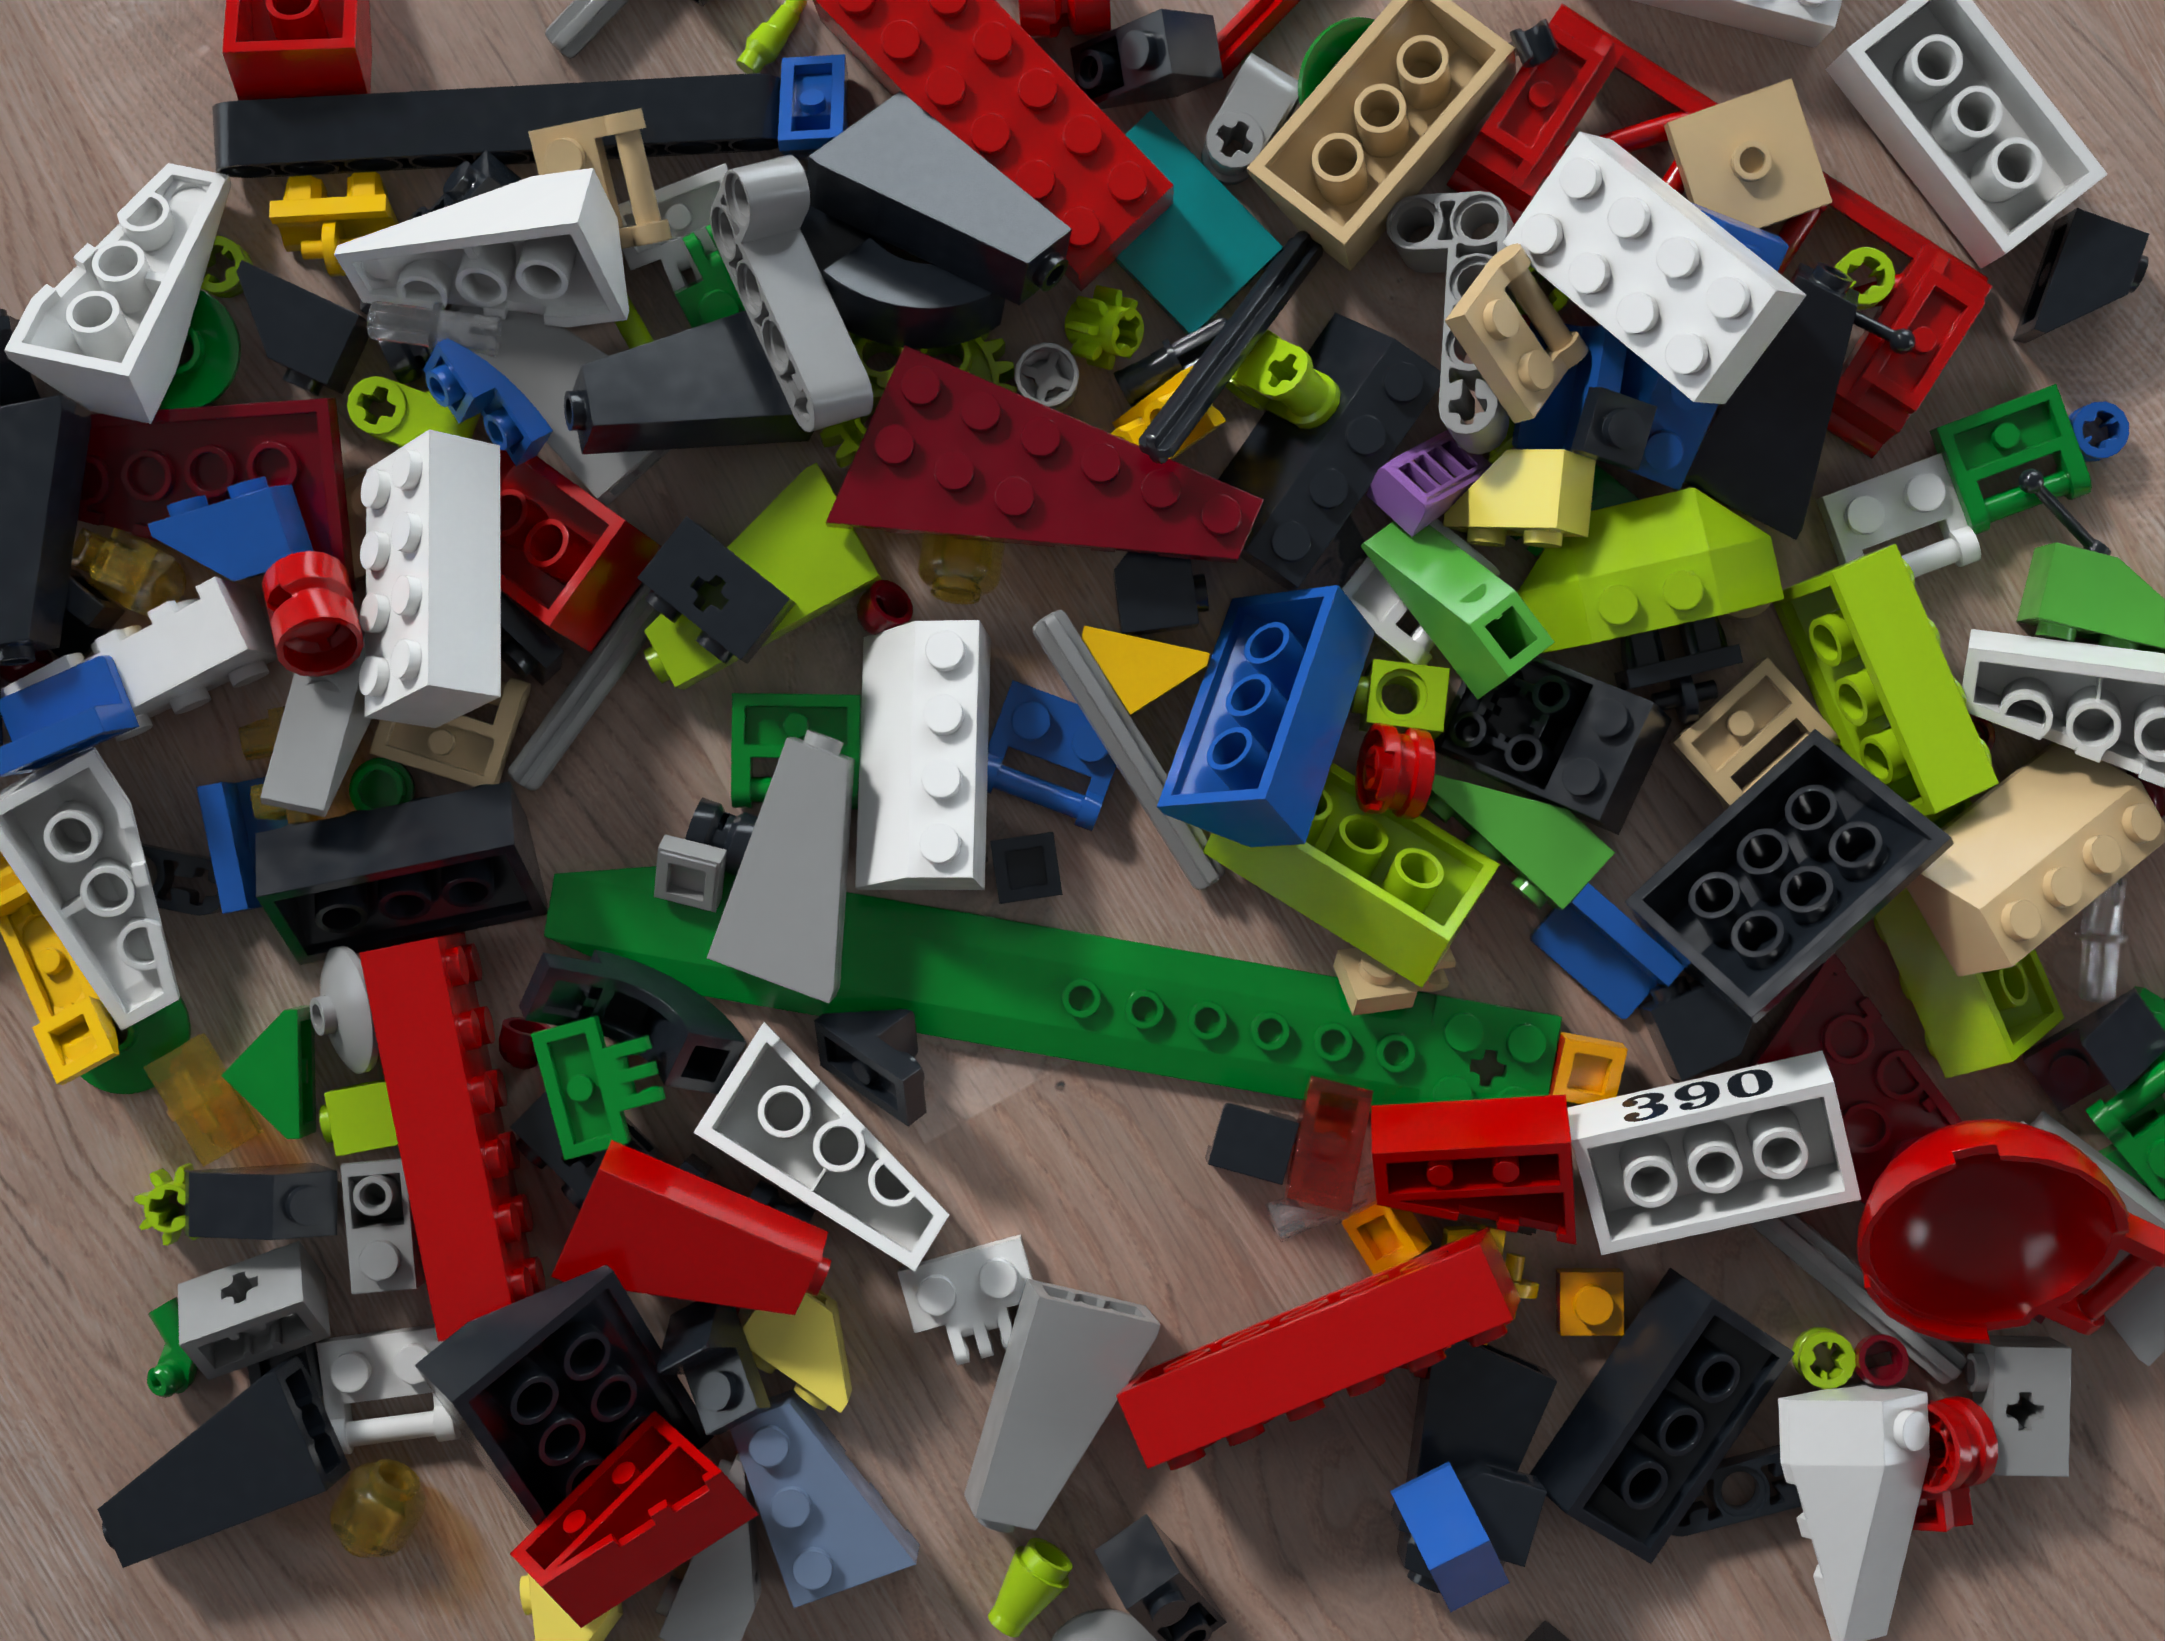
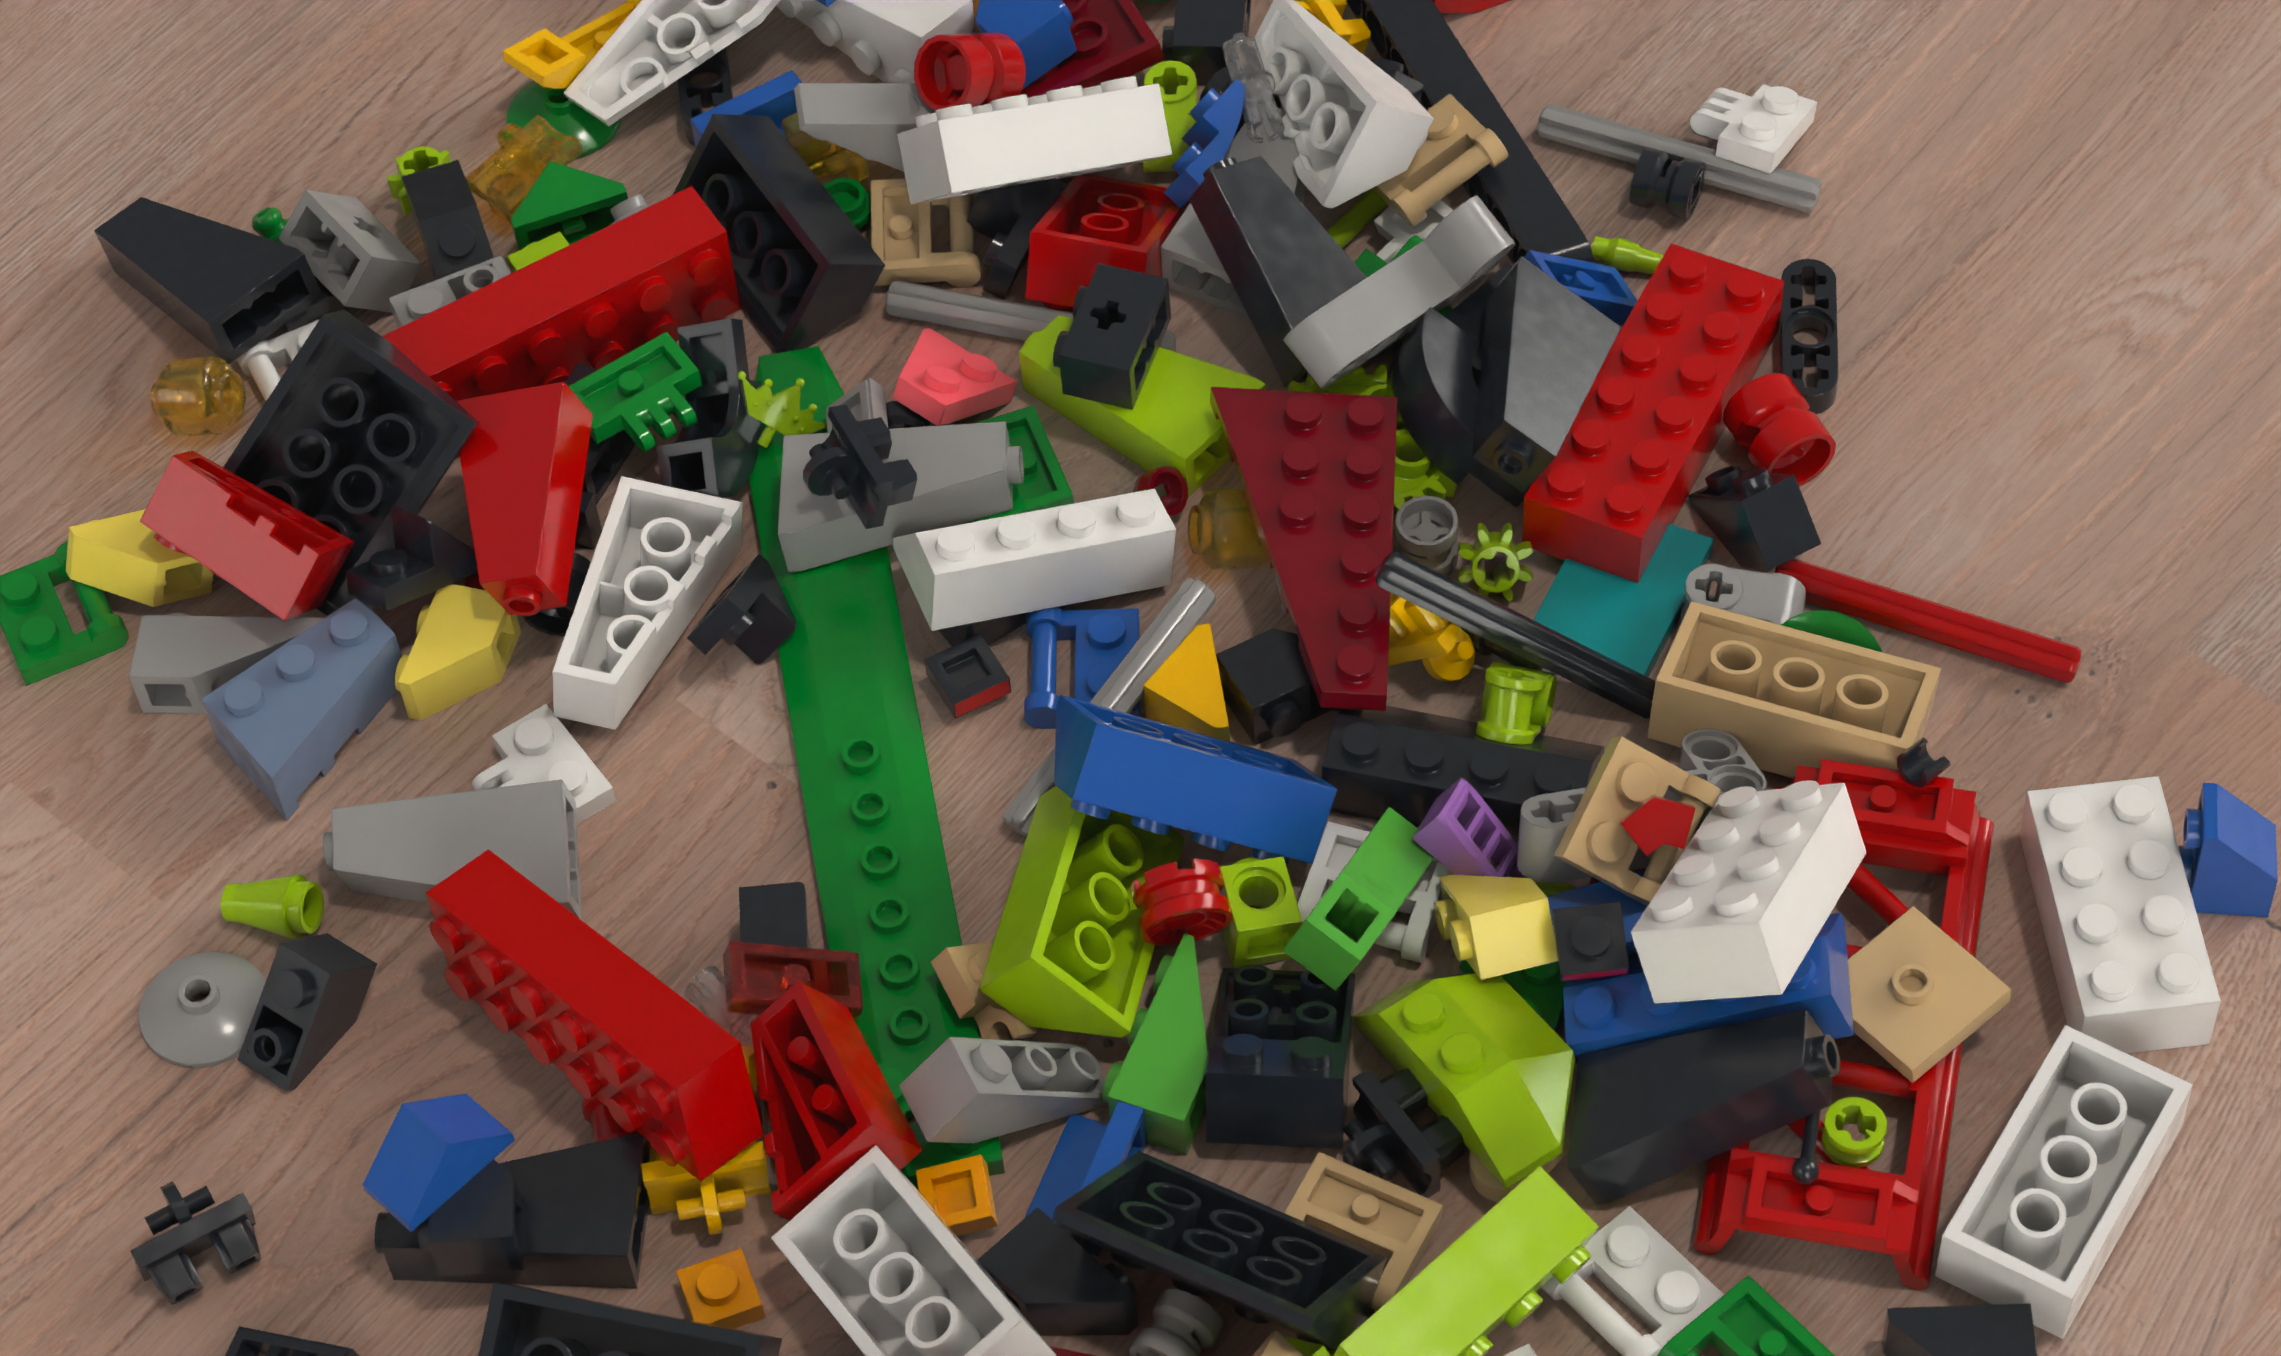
camera: 75 degrees right, 35 degrees down
none -> lime piece [737,371,827,448]
none -> black hips [803,404,917,529]
none -> coral wing [892,328,1018,426]
none -> light grey slope [899,1037,1108,1143]
none -> red piece [1620,795,1696,856]

